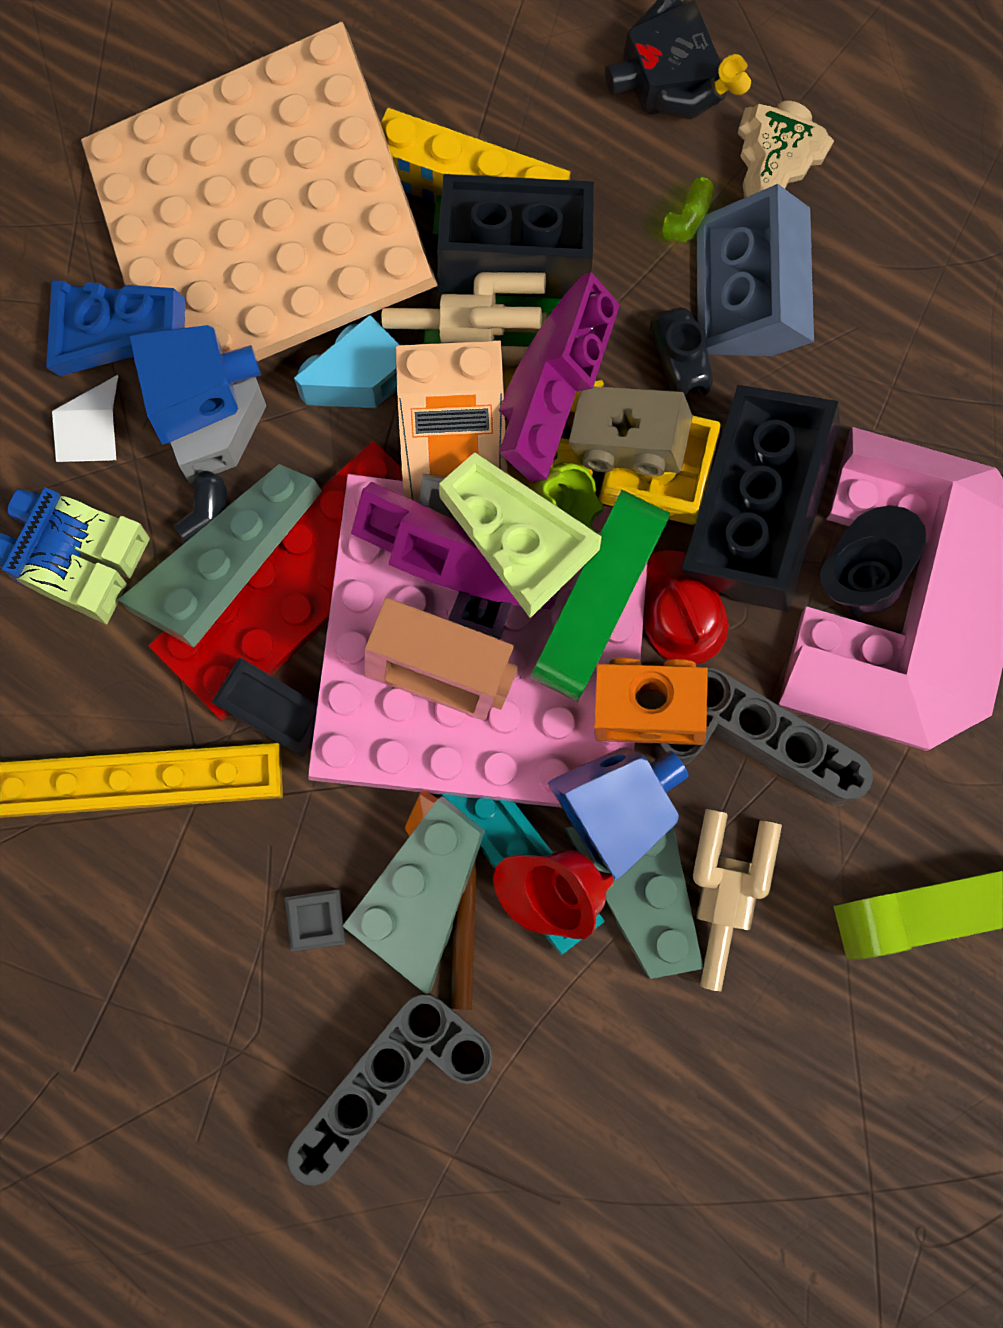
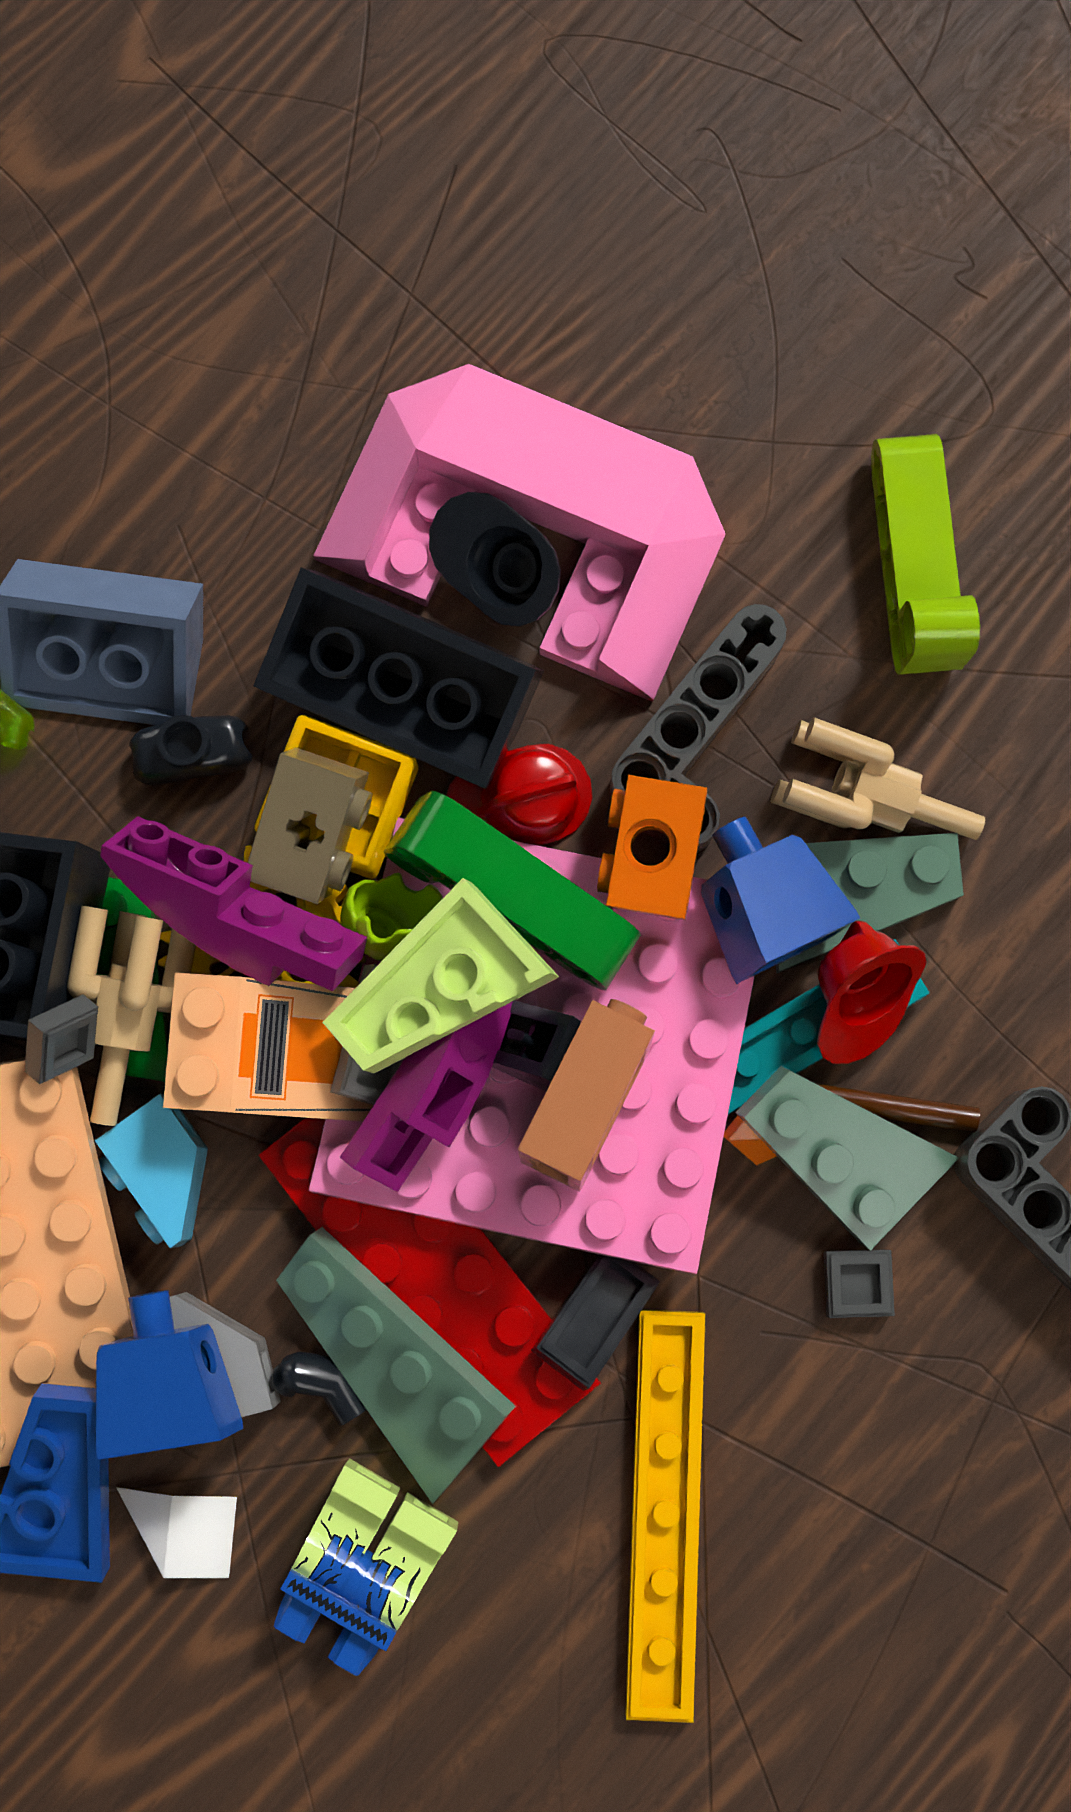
camera: 80 degrees left, 5 degrees up
none -> dark grey tile [25,995,98,1084]

